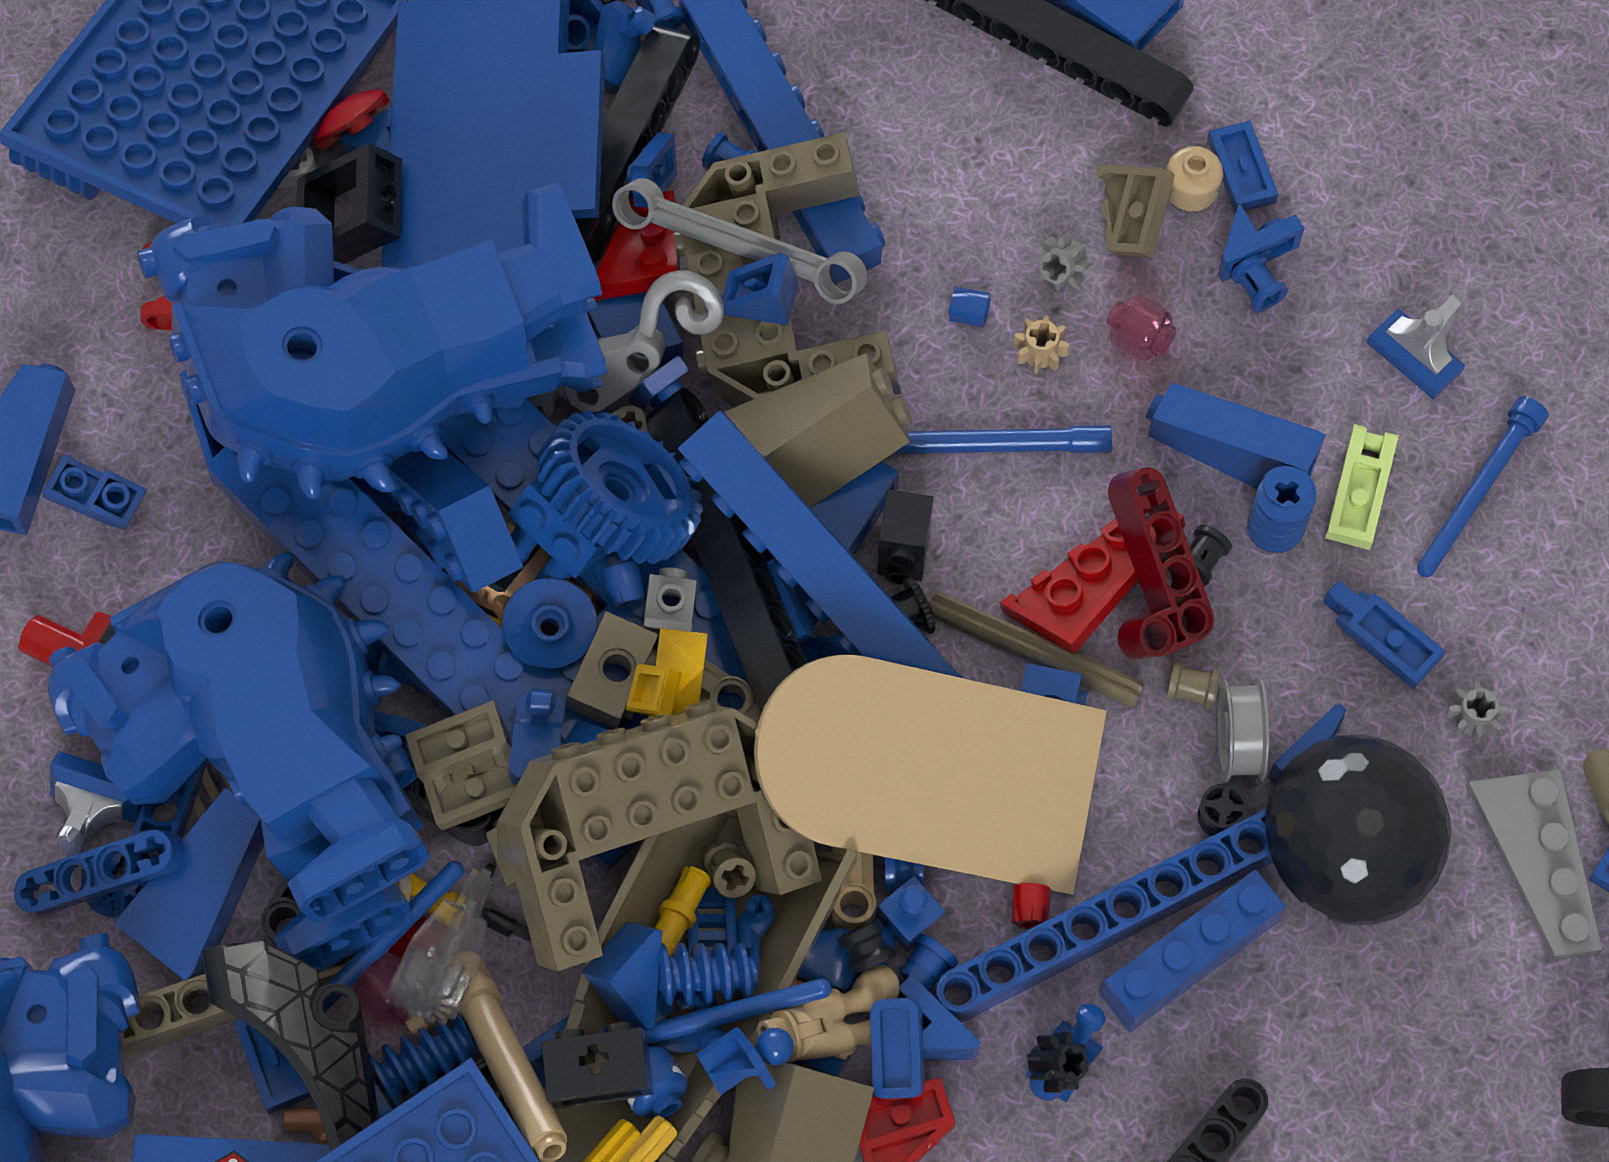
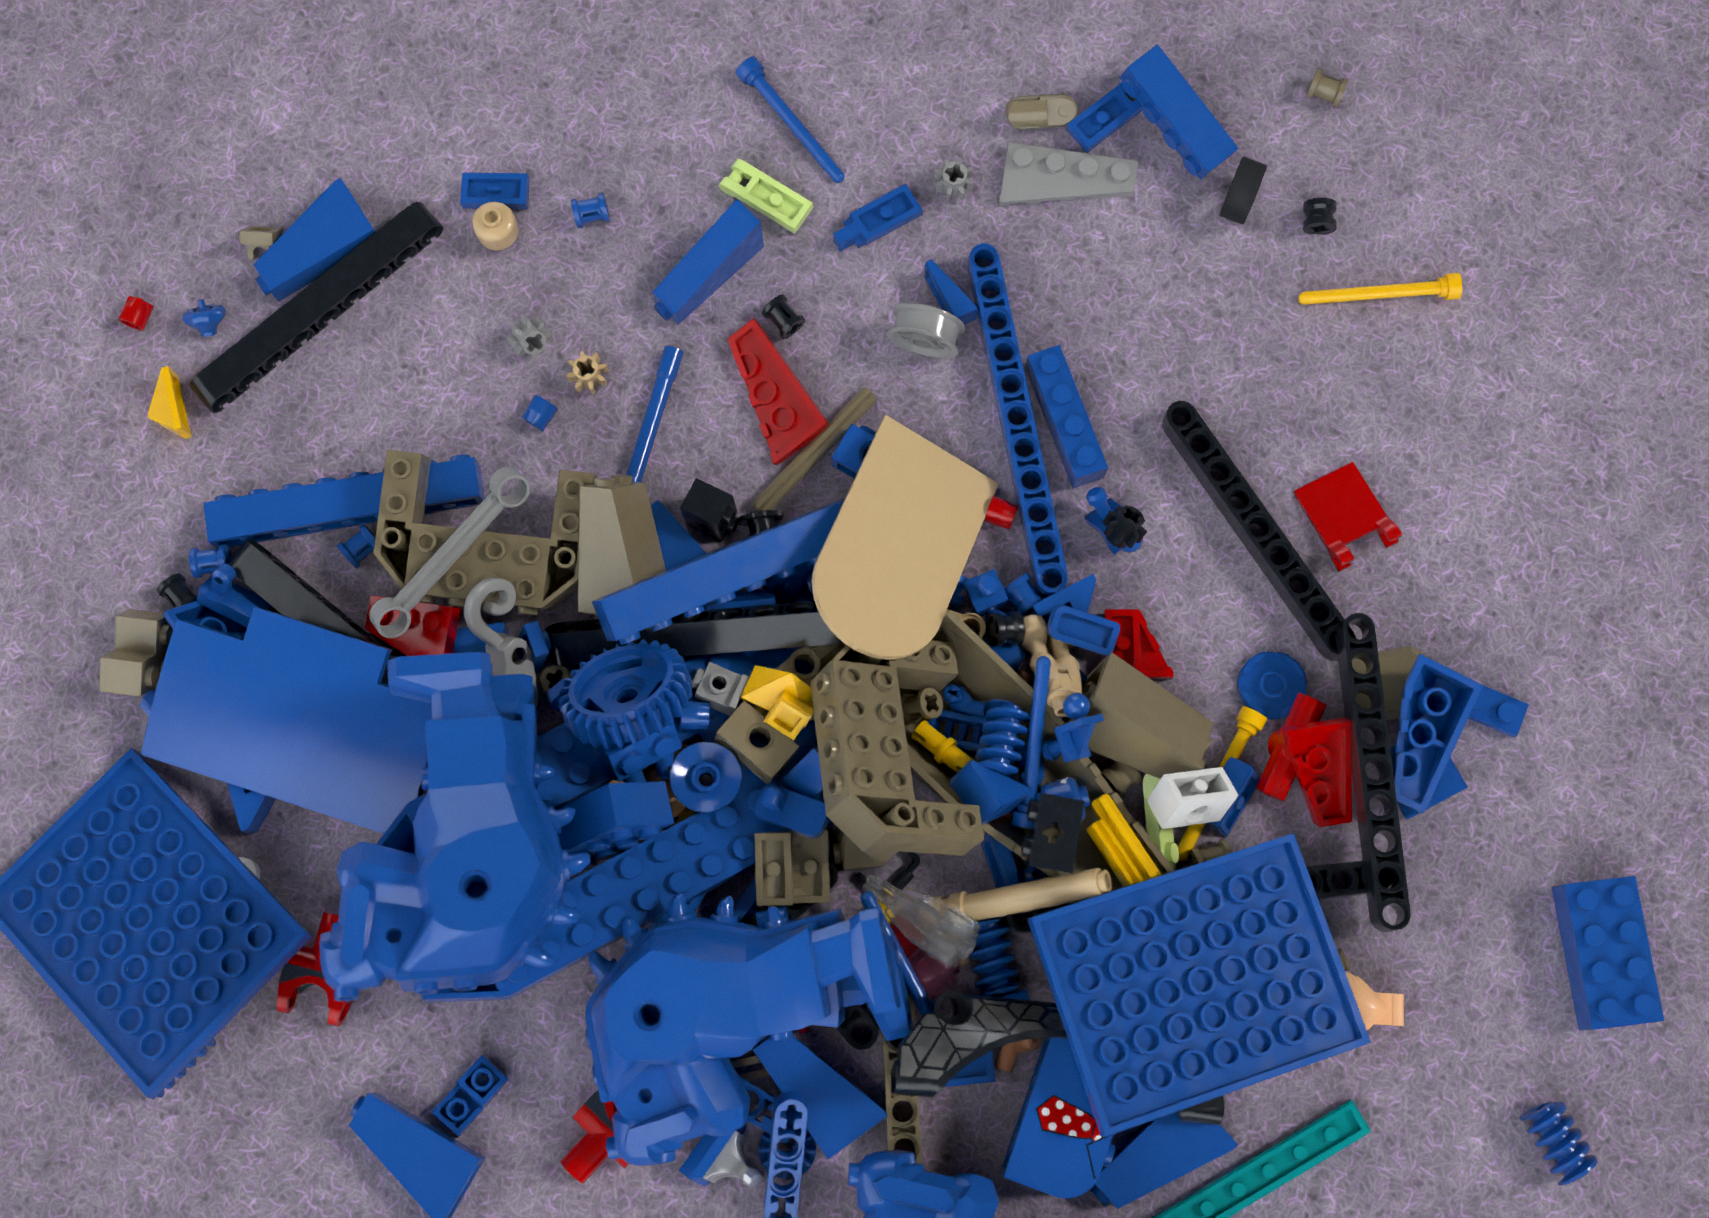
camera: 70 degrees left, 10 degrees up
black window [296,143,402,264] -> none
red dish [312,89,390,150] -> none
blue plate [626,132,677,208] -> none
blue slope [722,252,799,325] -> none
dark tan wing [1097,164,1175,259] -> none
clear pink head [1107,295,1176,361] -> none
dark red beam [1108,467,1214,660] -> none
dark tan bush [1166,660,1221,710] -> none
black wheel [1197,783,1248,836] -> none
blue slope [1218,205,1305,282] -> none
blue piece [1247,466,1317,553] -> none
black piece [1265,735,1451,925] -> none
piece [1366,295,1465,400] -> none

